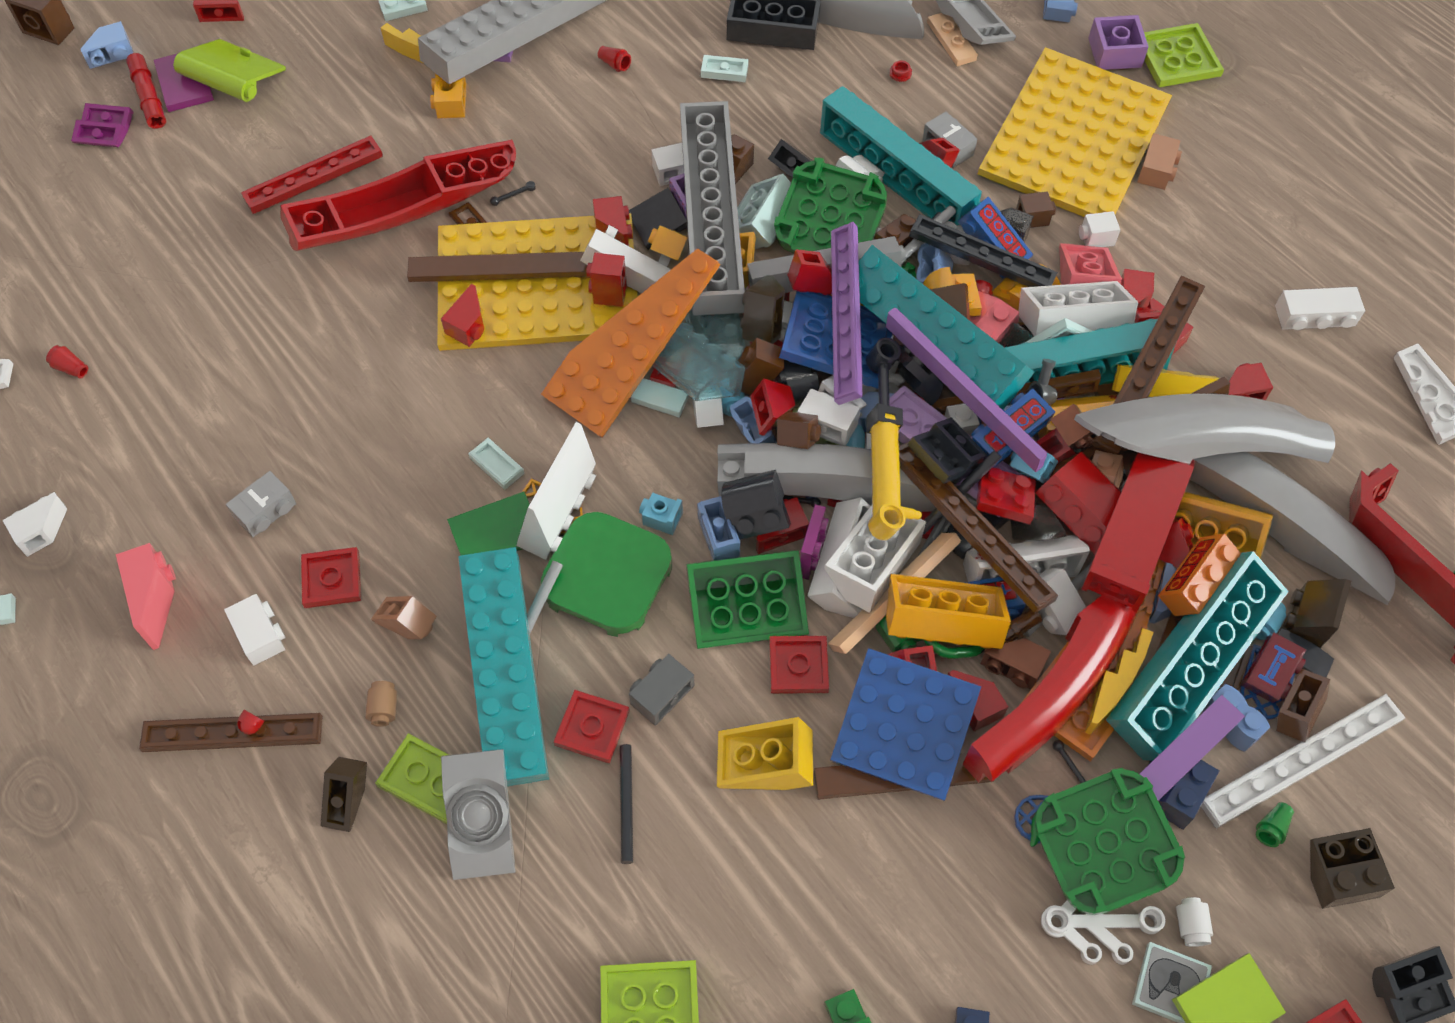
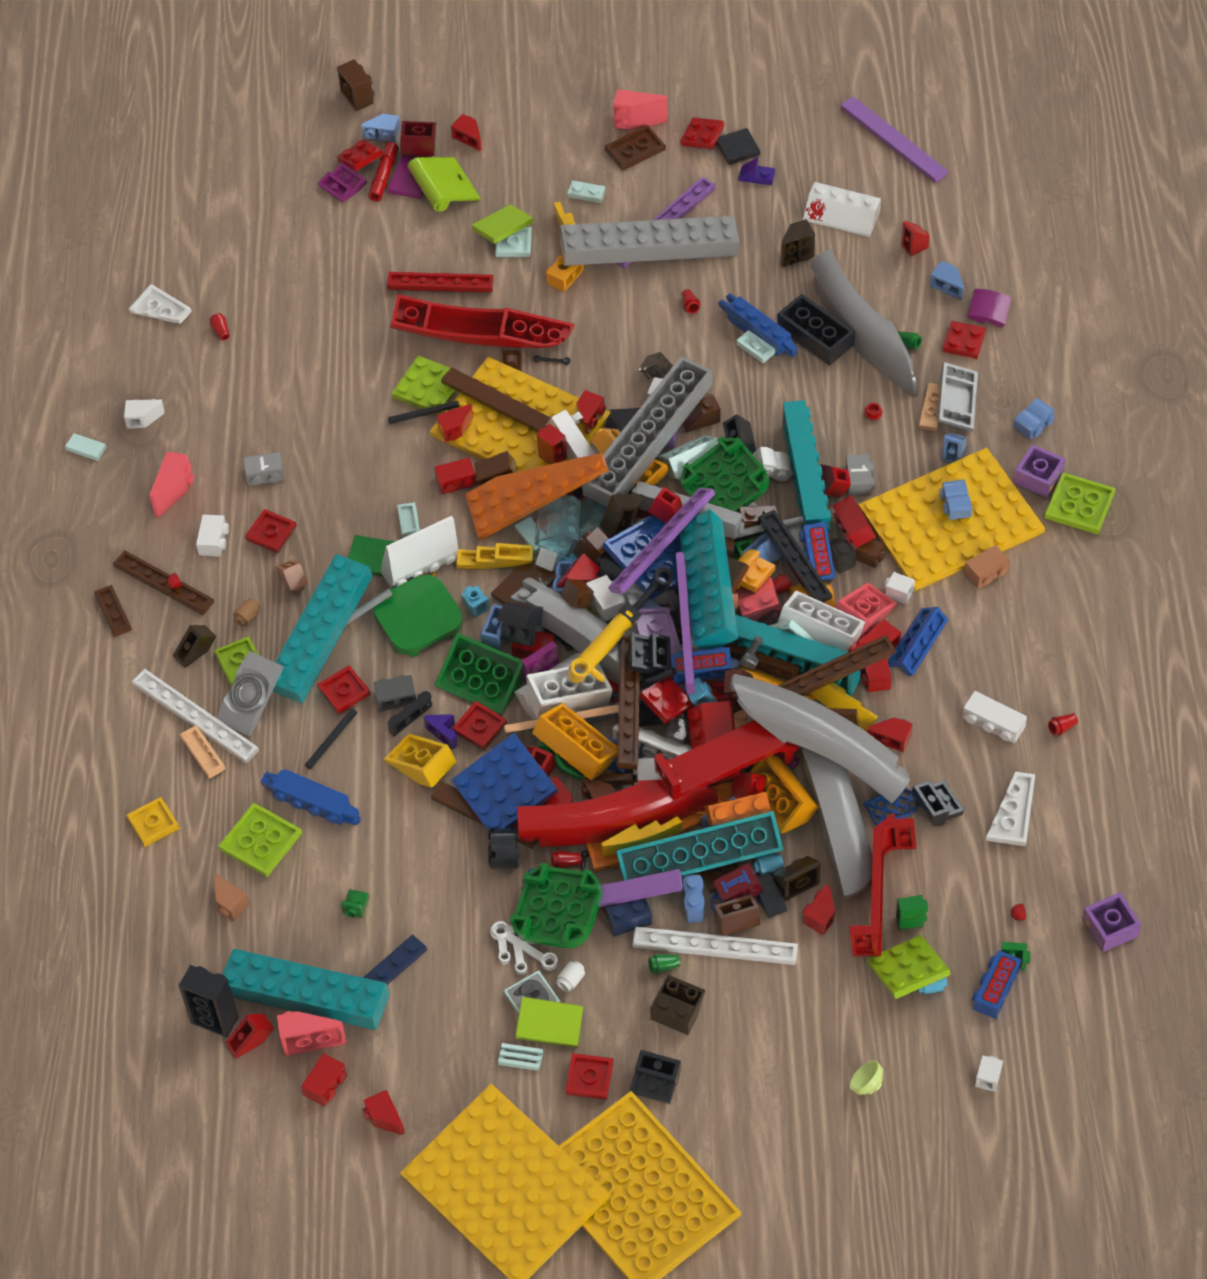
camera: 40 degrees right, 5 degrees down
none -> reddish brown tile [94,585,132,637]
none -> white tile [132,669,259,764]
none -> light nougat plate [179,725,226,779]
none -> blue hinge [260,769,361,825]
none -> red plate [336,140,383,171]
none -> black bar [388,401,460,424]
none -> black hinge [388,691,432,737]
none -> lime plate [392,355,465,415]
none -> dark red brick [400,121,436,157]
none -> dark purple slope [423,714,458,750]
none -> red brick [434,457,477,494]
none -> yellow slope [456,543,533,569]
none -> lime tile [471,204,534,244]
none -> reddish brown brick [474,451,517,485]
none -> black brick [488,828,520,869]
none -> reddish brown tile [491,559,557,605]
none -> light aqua tile [495,227,532,257]
none -> red cone [551,850,581,869]
none -> clear smoke slope [639,352,673,382]
none -> blue hinge [718,293,797,357]
none -> red slope [802,884,835,935]
none -> red brick [832,495,876,548]
none -> blue window [863,788,918,826]
none -> blue fence [888,607,948,676]
none -> black brick [912,780,964,826]
none -> medium blue brick [939,479,972,520]
none -> medium blue slope [942,433,967,463]
none -> red cone [1048,713,1078,736]

